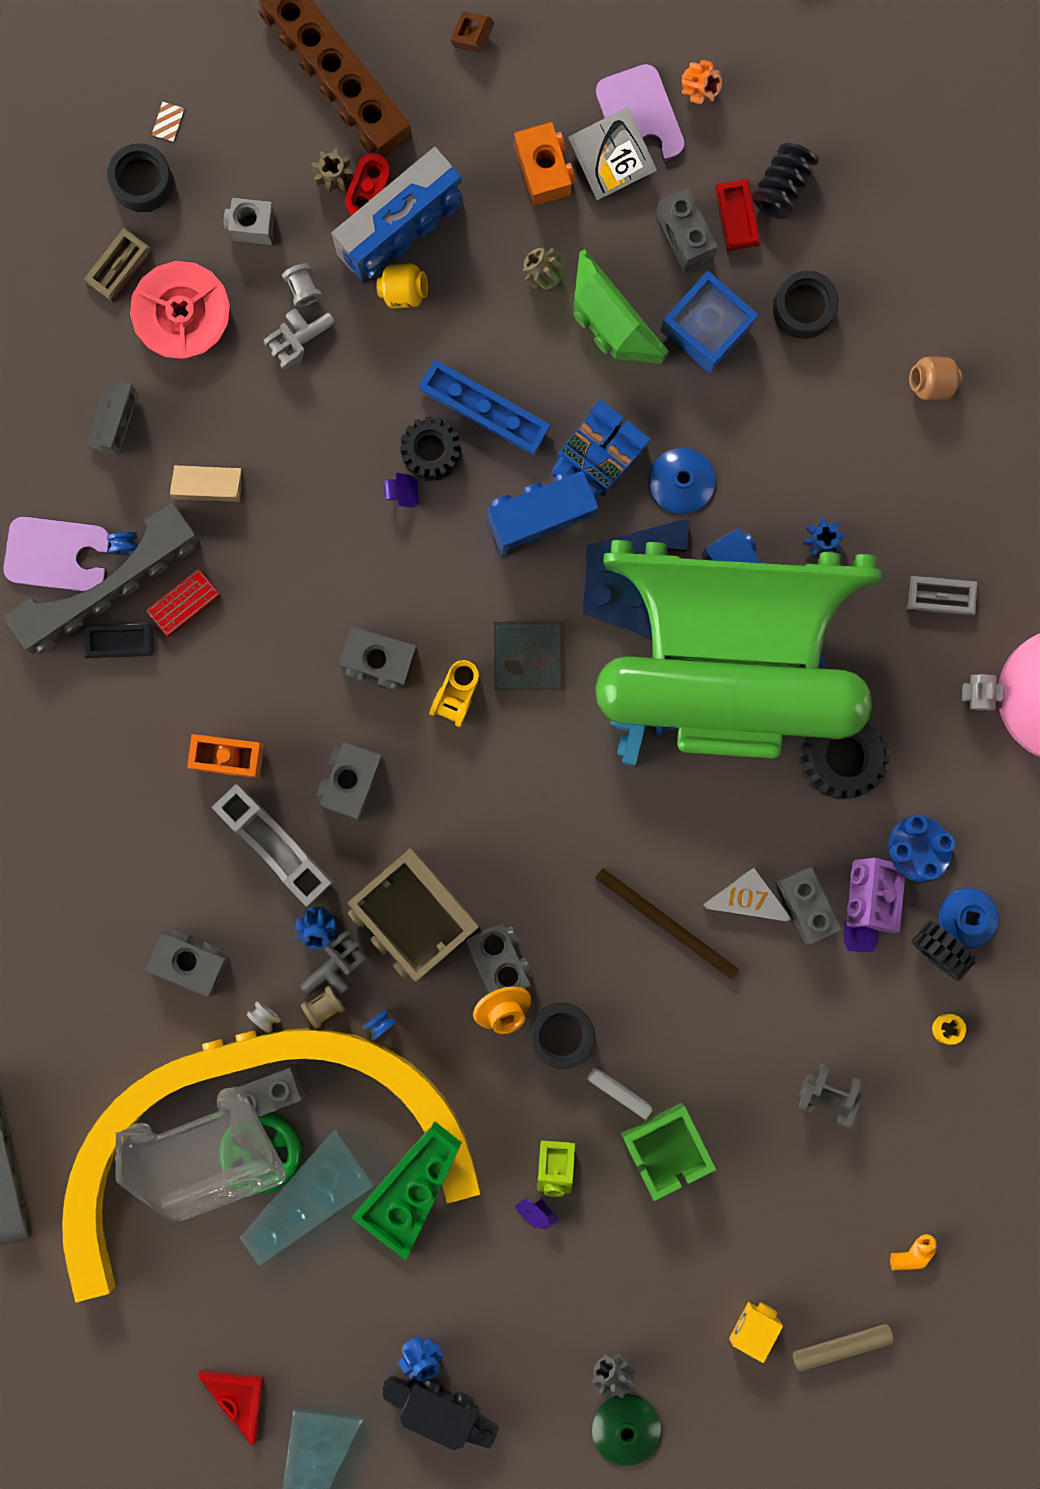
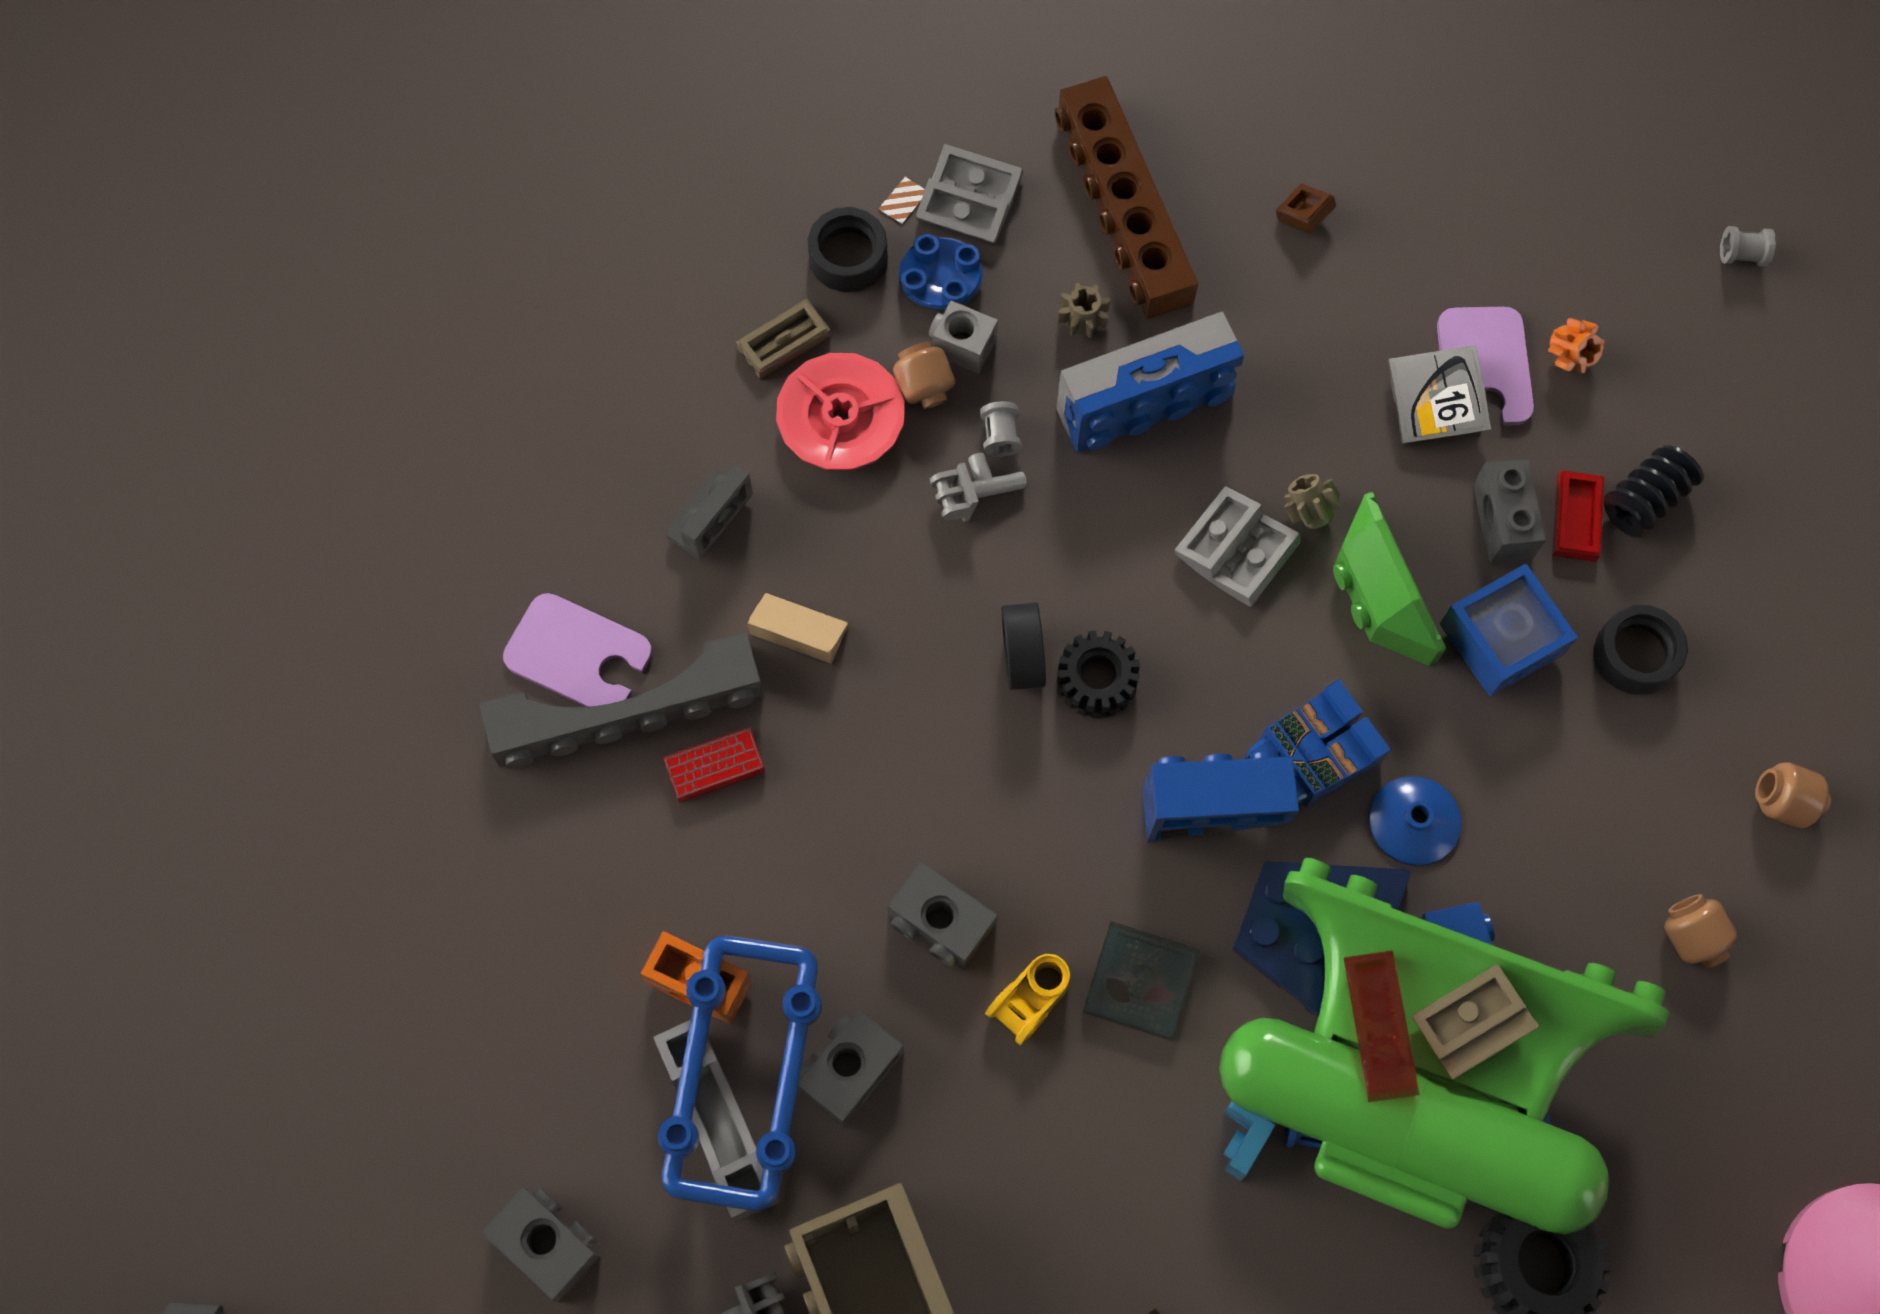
camera: 25 degrees right, 15 degrees down
black tile [83,622,152,659] -> none
blue bush [107,532,138,555] -> none
blue gear [295,907,338,950] -> none
red plate [345,154,390,216] -> none
yellow head [377,263,428,309] -> none
dark purple piece [384,473,419,508] -> none
blue plate [418,359,550,456] -> none
orange brick [514,122,575,206] -> none
blue gear [802,517,846,558] -> none
light grey tile [906,576,977,616] -> none
light grey gear [962,674,1004,711] -> none
none -> blue bar [658,936,822,1211]
none -> medium nougat head [893,342,956,410]
none -> blue dish [899,234,983,310]
none -> light grey slope [915,144,1023,244]
none -> black tyre [1001,602,1046,690]
none -> light grey slope [1175,486,1301,607]
none -> clear red plate [1344,950,1419,1102]
none -> dark tan plate [1412,964,1539,1080]
none -> medium nougat head [1664,894,1737,968]

